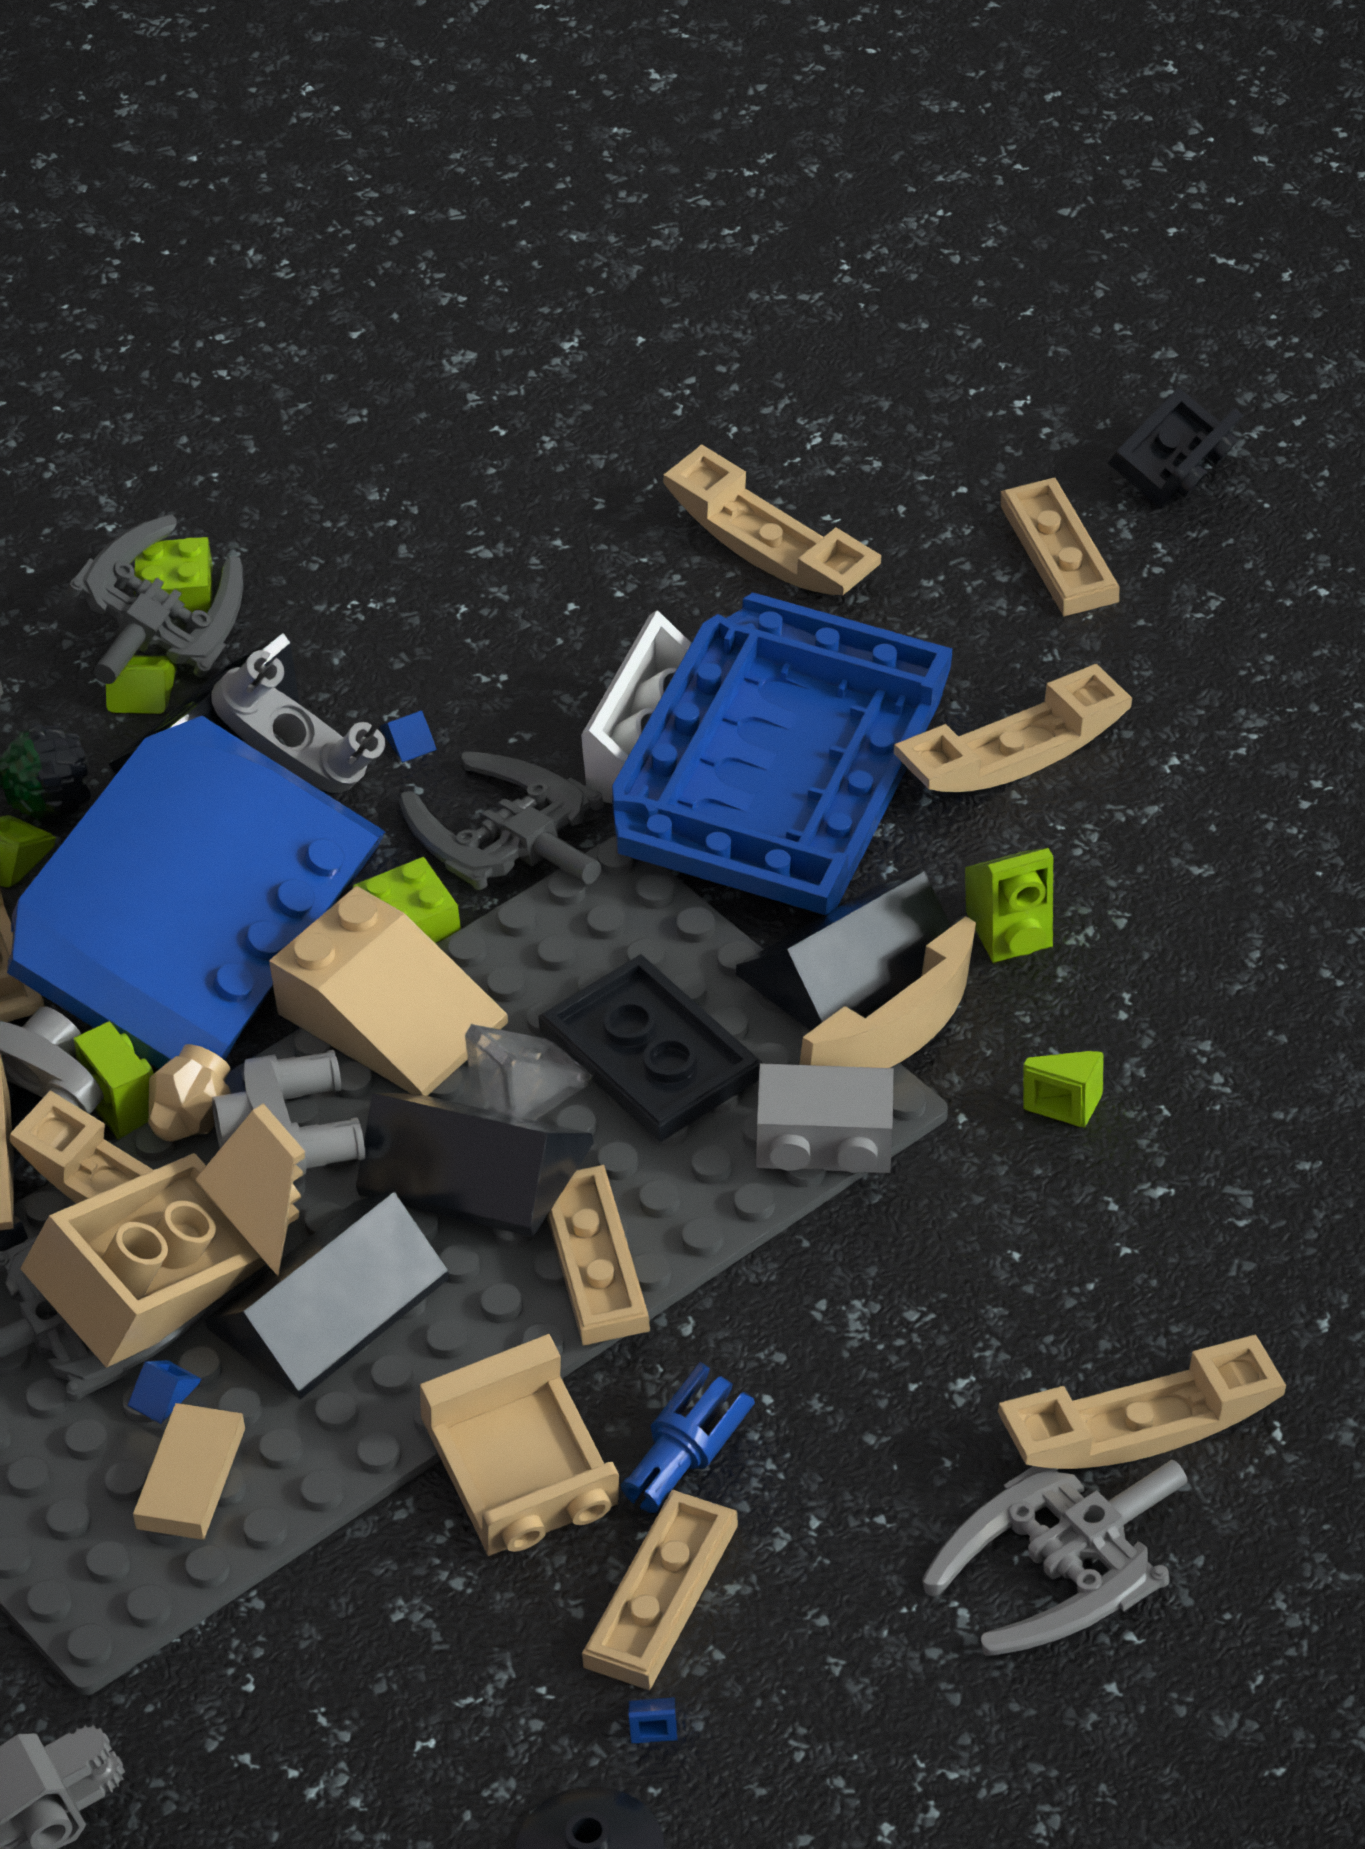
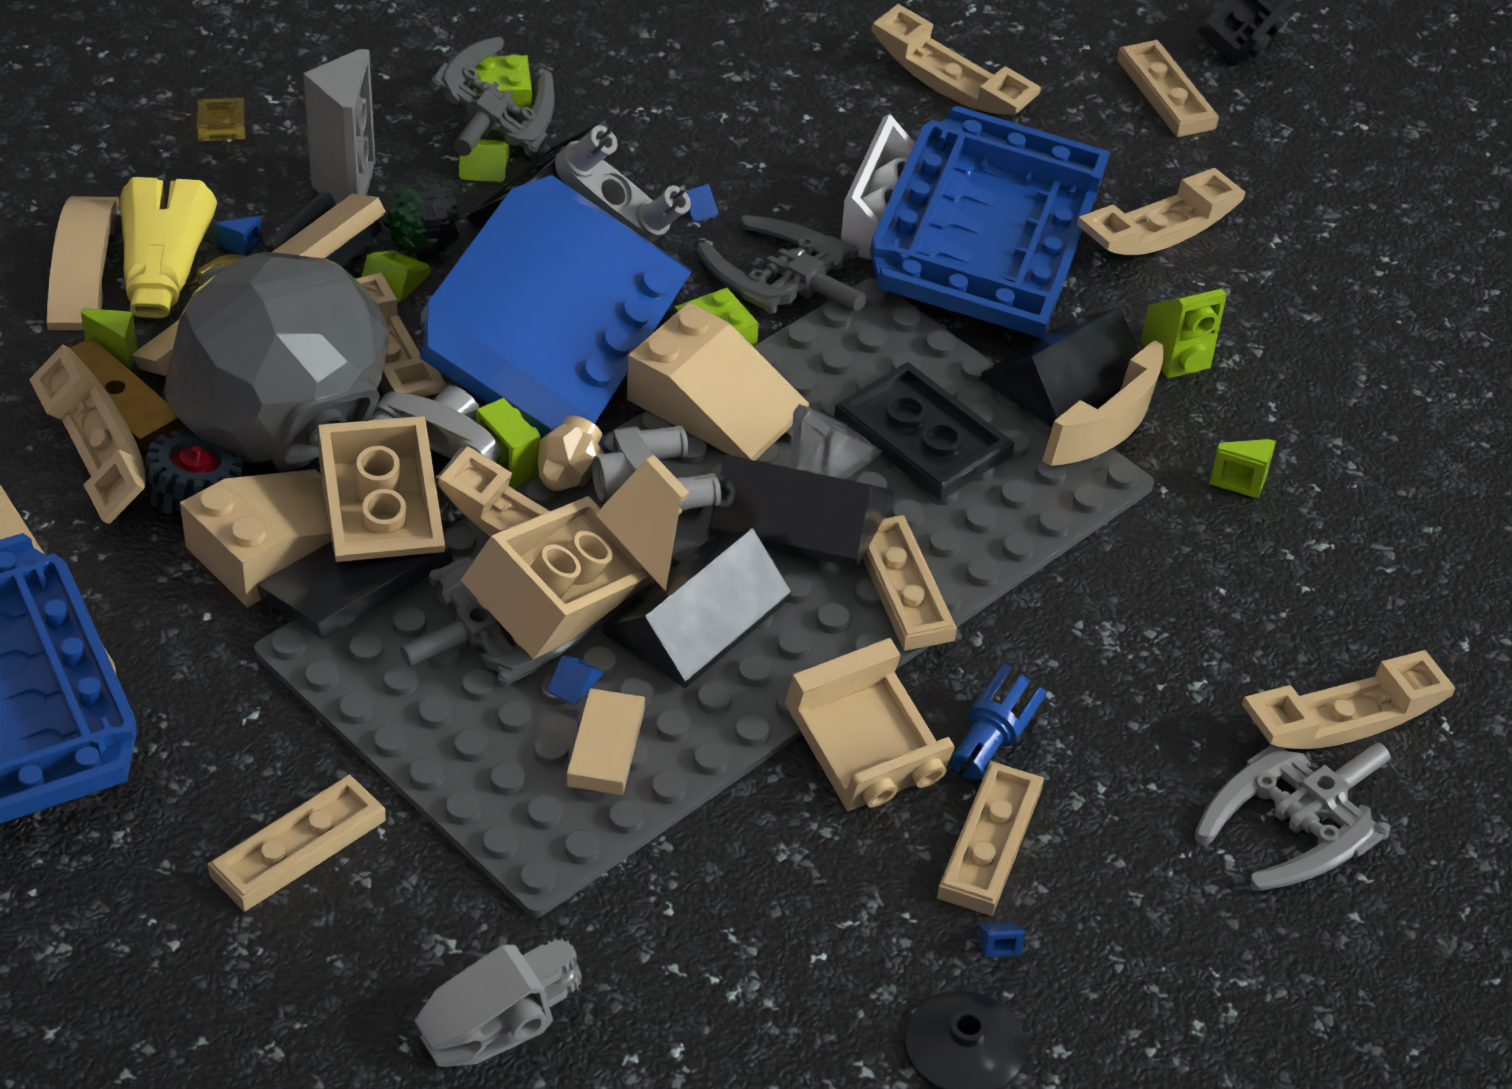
camera: 10 degrees left, 0 degrees up
light grey brick [756,1063,894,1173] -> none

